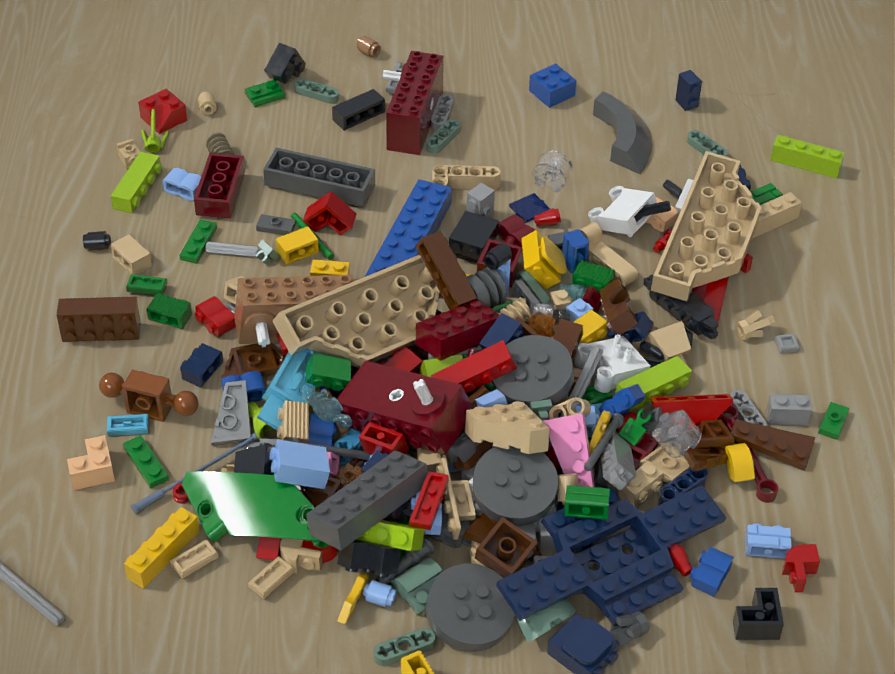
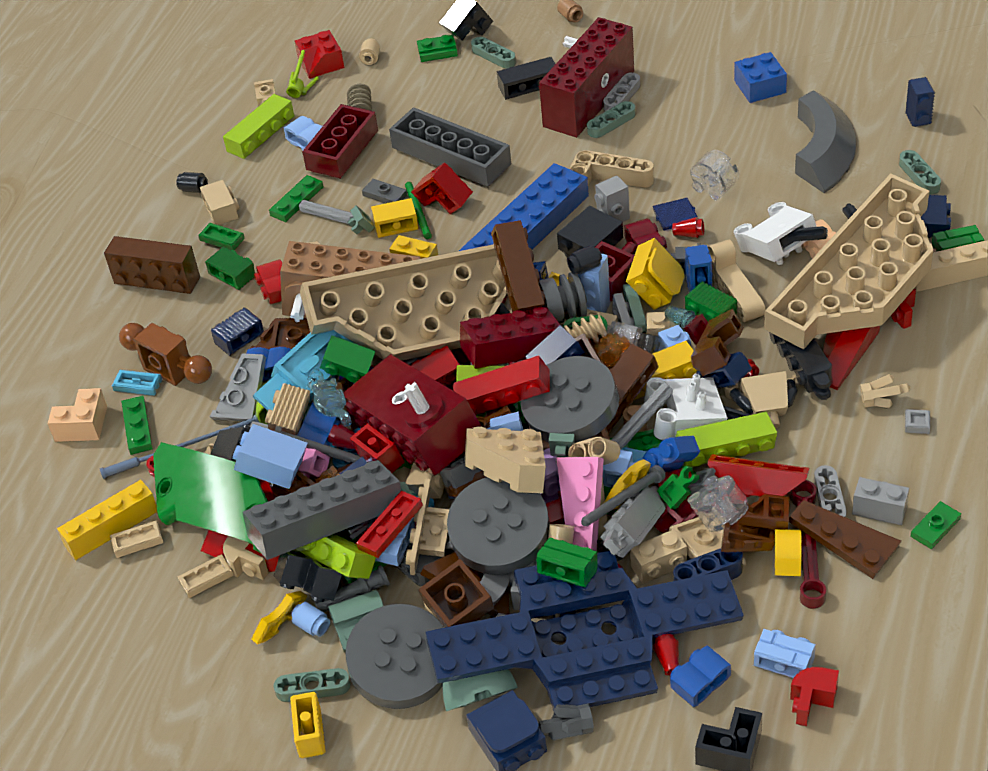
camera: 25 degrees right, 0 degrees up
none -> dark red cone [328,424,356,450]

